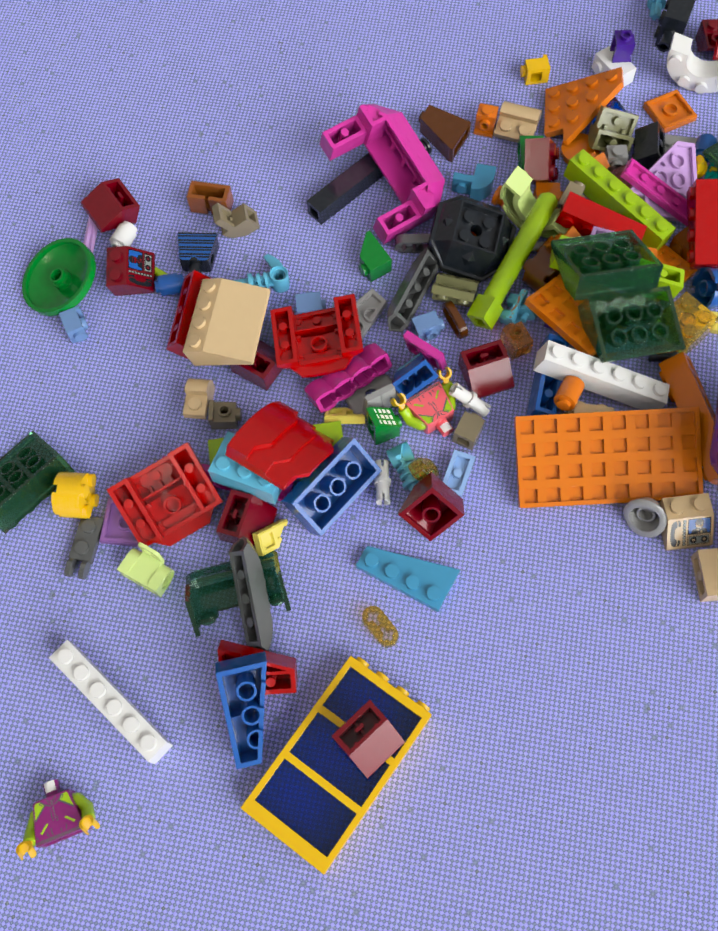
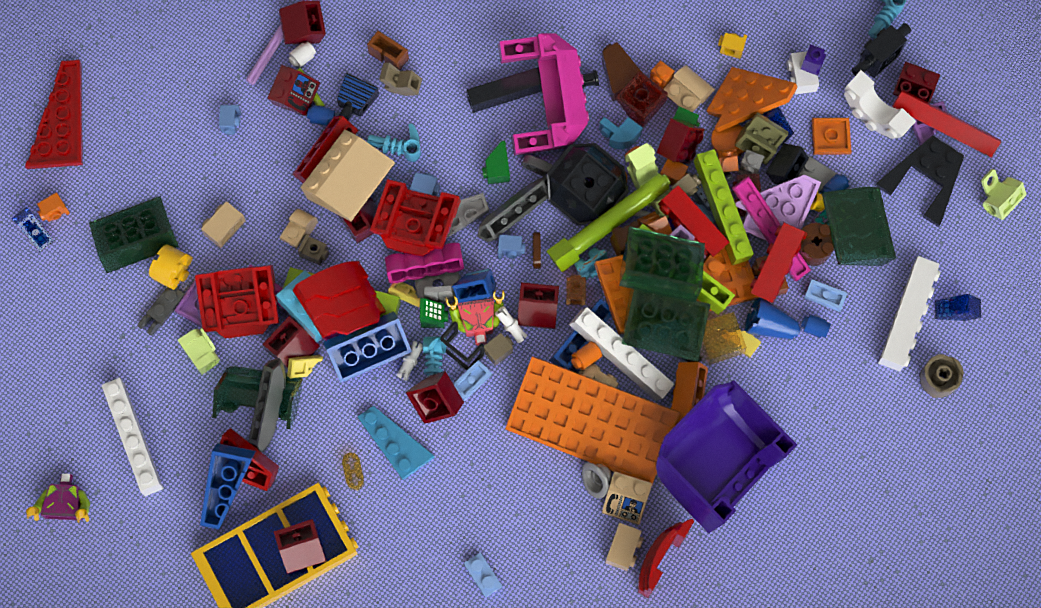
camera: 20 degrees right, 5 degrees up
green dish [22,238,96,316] -> none
dark pink tile [403,330,447,371] -> none
clear yellow beam [408,457,439,481] -> none
olive brick [431,272,479,307] -> none
none -> tan brick [201,201,246,249]
none -> black piece [440,322,484,370]
none -> light blue plate [464,552,502,598]
none -> clear red slope [616,71,668,128]

